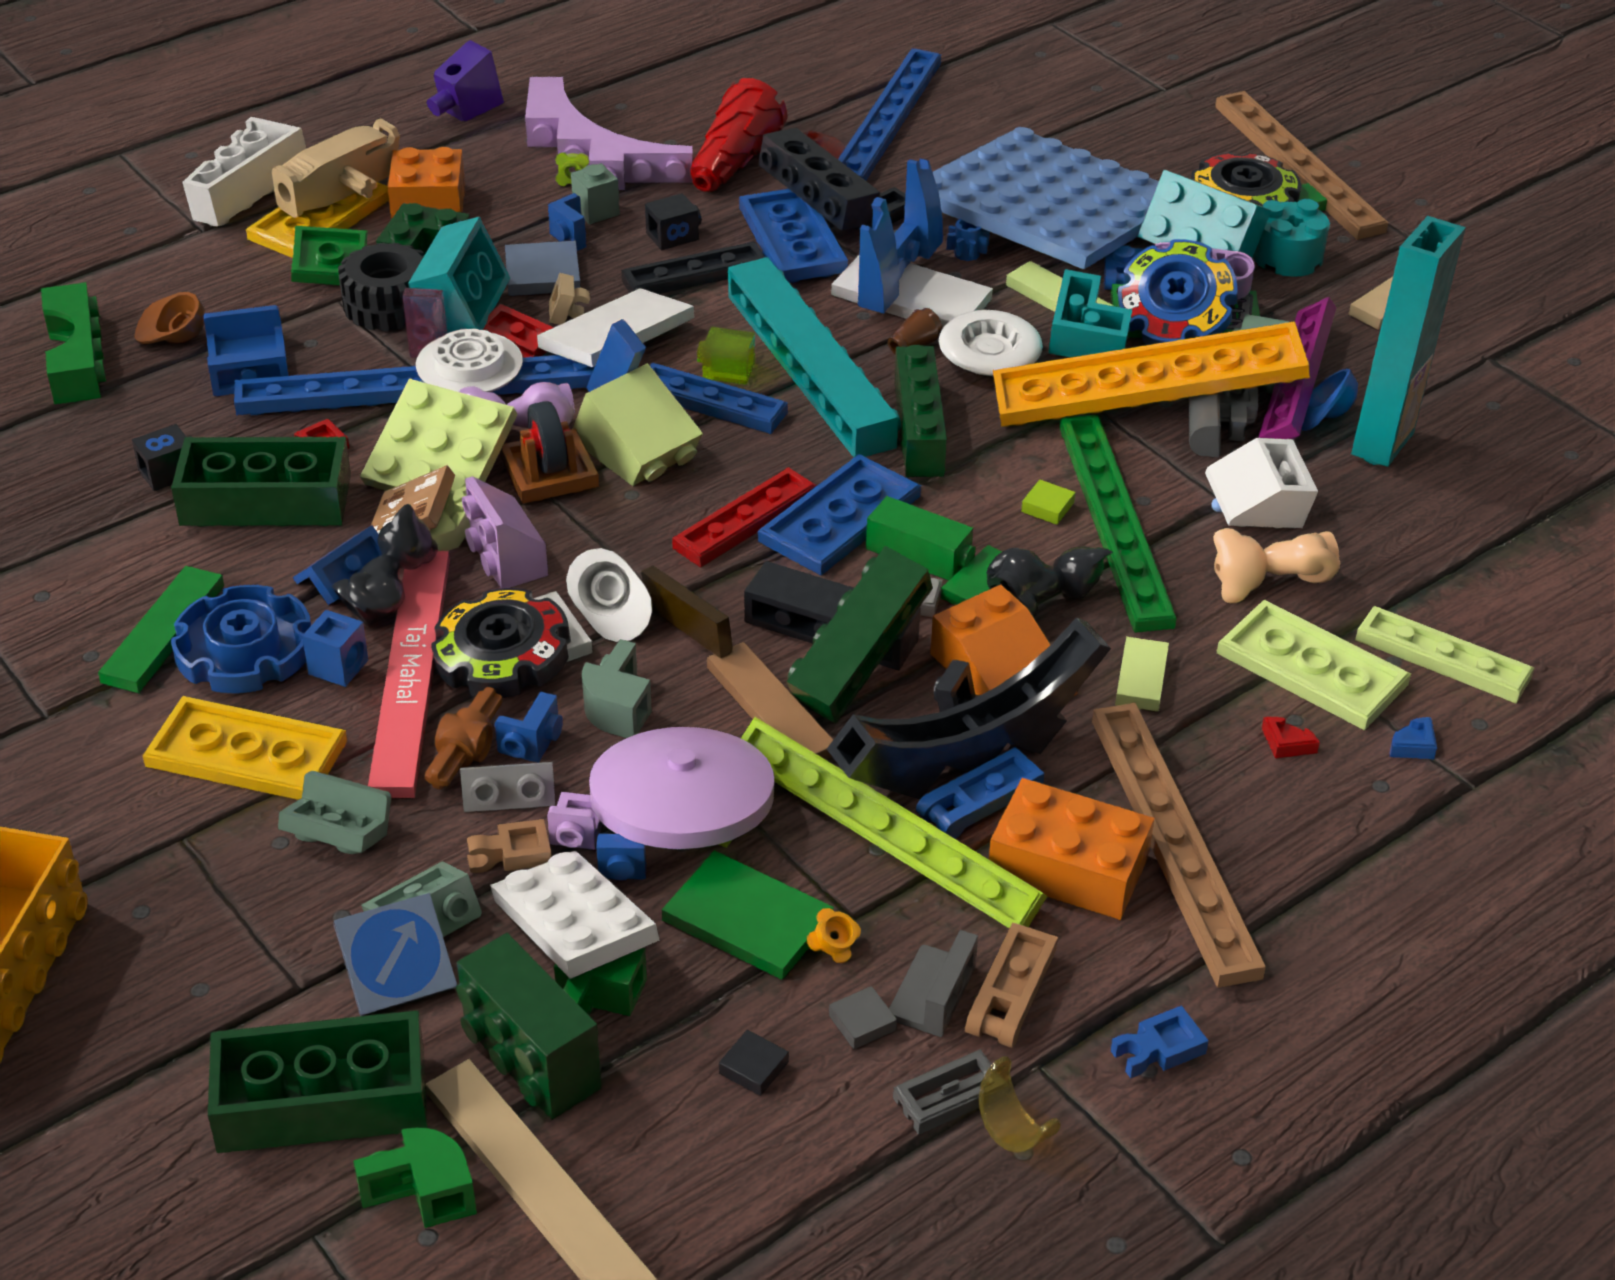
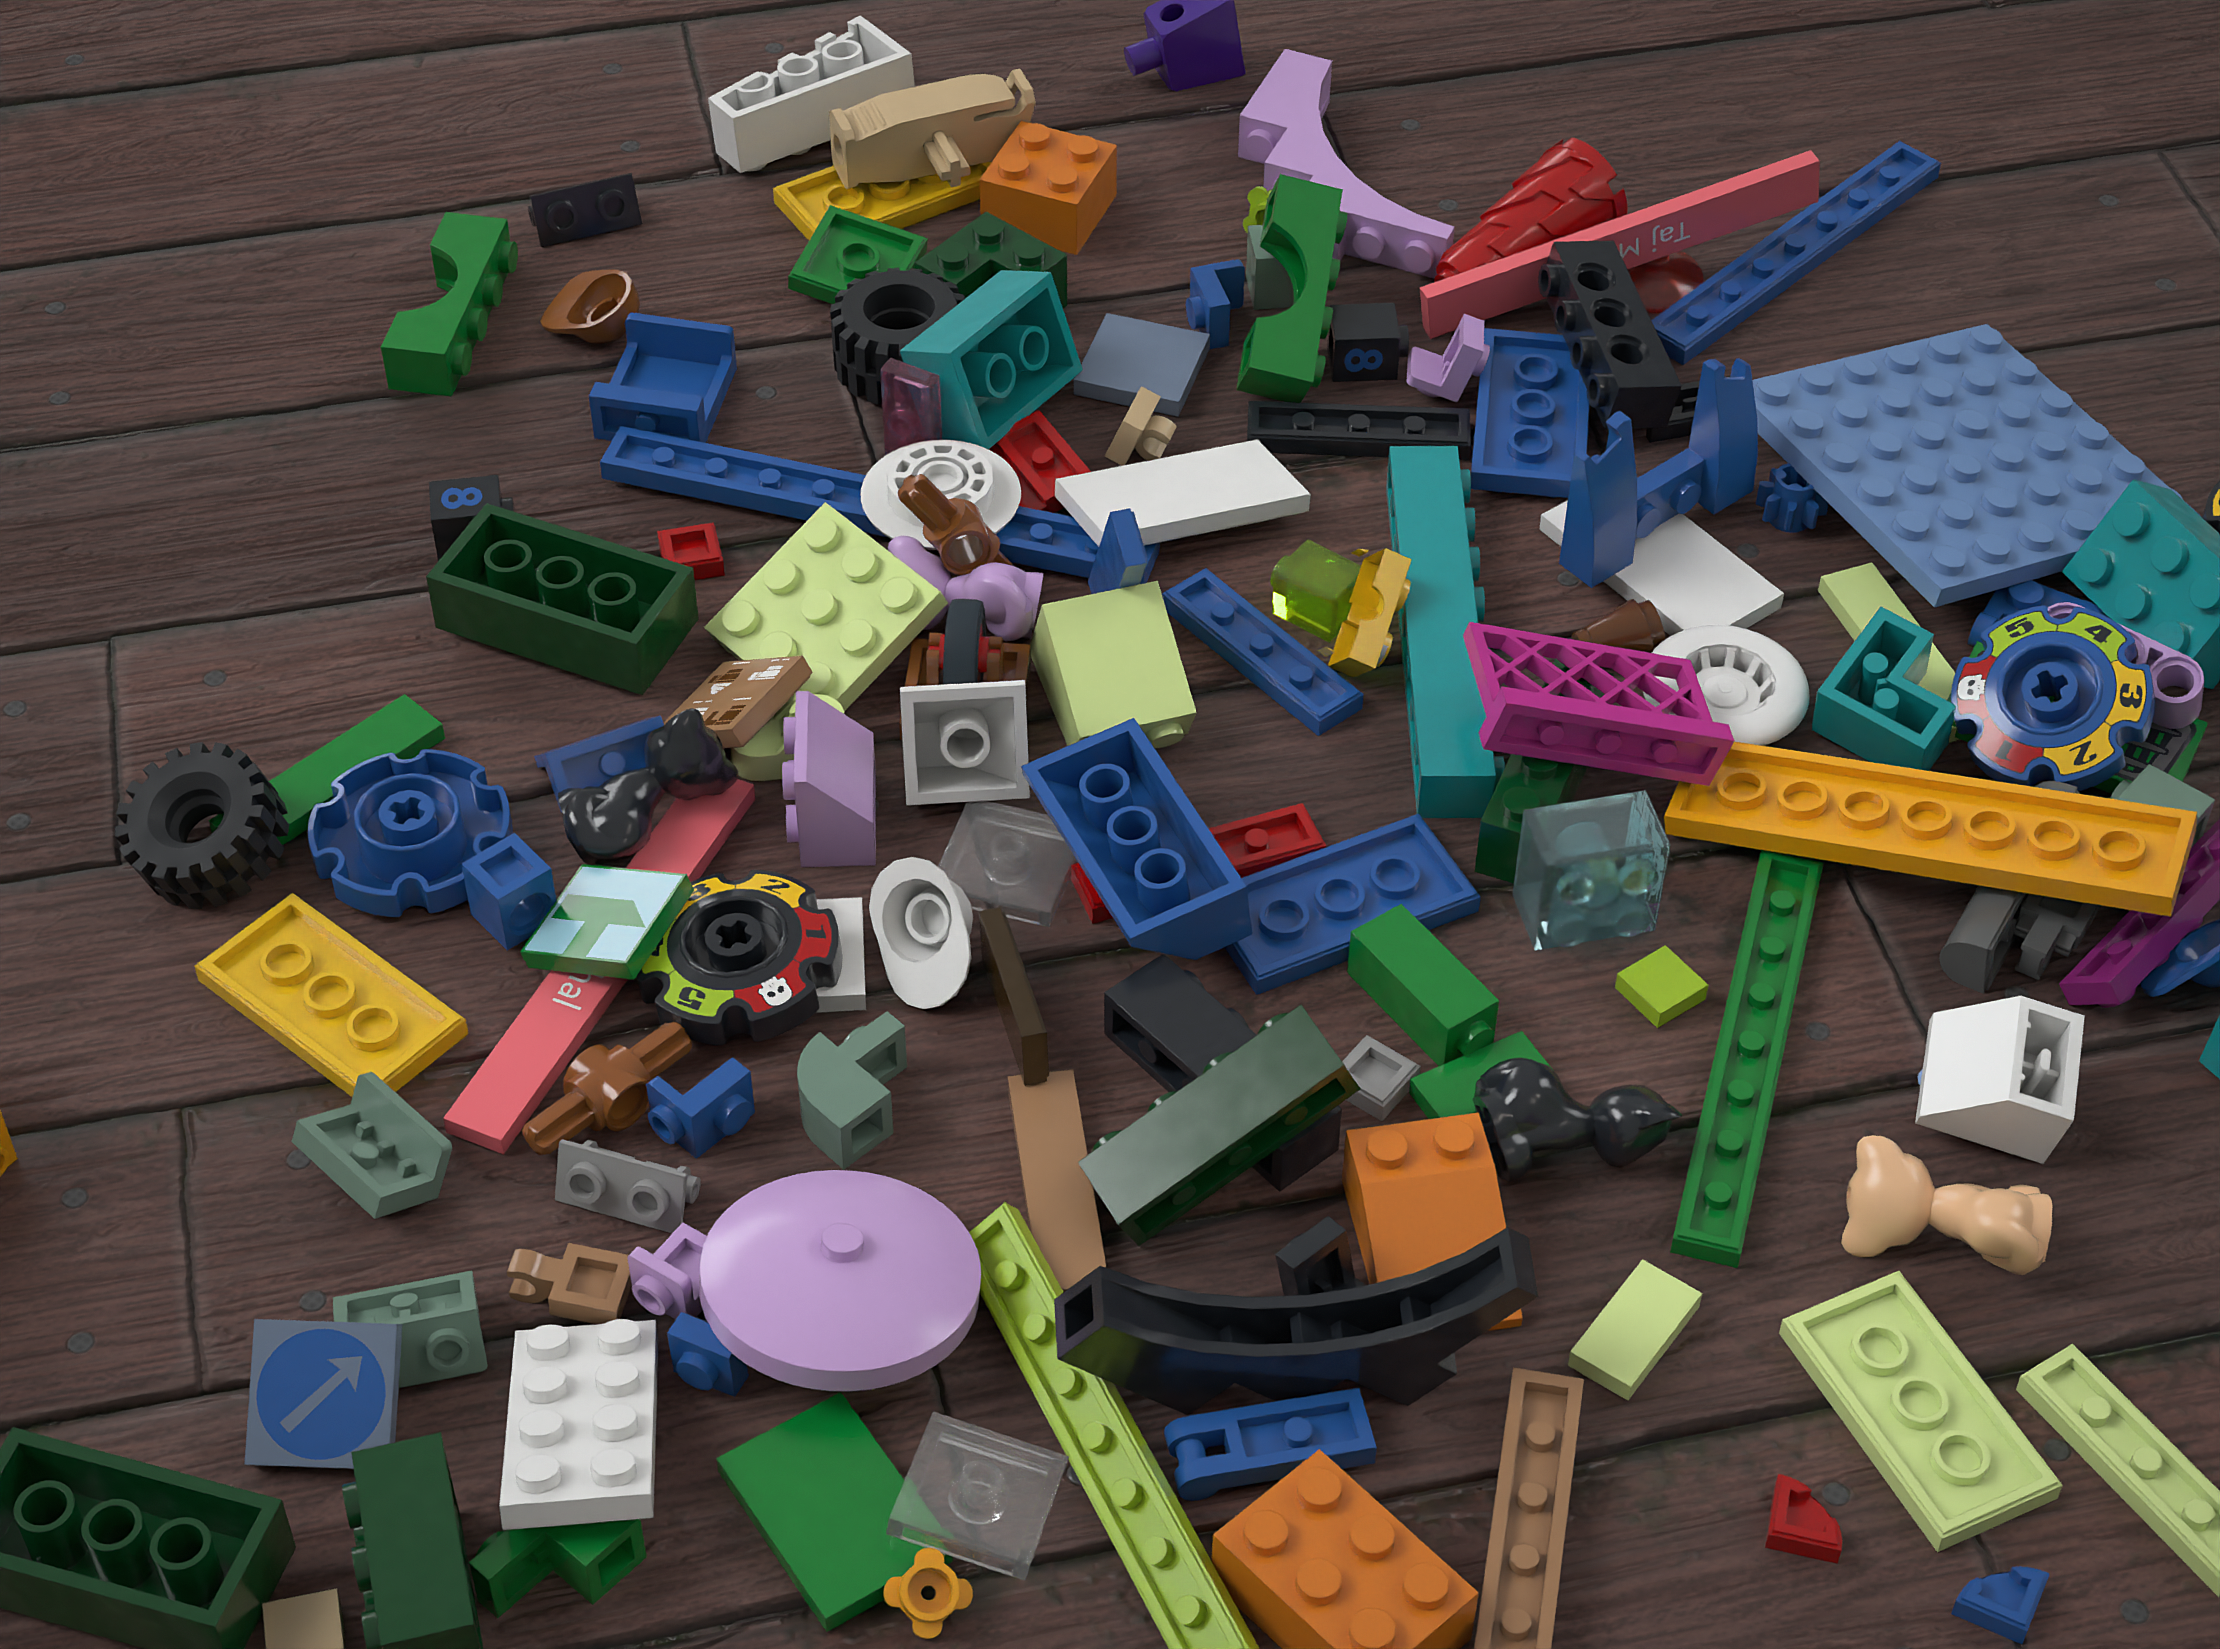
camera: 25 degrees right, 5 degrees up
none -> black tyre [115,742,289,909]
none -> tile [520,864,694,980]
none -> black hinge [528,173,642,247]
none -> clear plate [886,1411,1069,1581]
none -> dark orange axle [898,474,1014,575]
none -> white slope [900,680,1030,805]
none -> clear plate [938,801,1077,927]
none -> blue slope [1021,718,1253,960]
none -> green arch [1236,174,1347,403]
none -> yellow piece [1317,548,1412,677]
none -> lavender bracket [1407,314,1490,402]
none -> coral tile [1420,150,1820,339]
none -> dark pink fence [1463,622,1735,786]
none -> clear light blue brick [1512,790,1671,951]

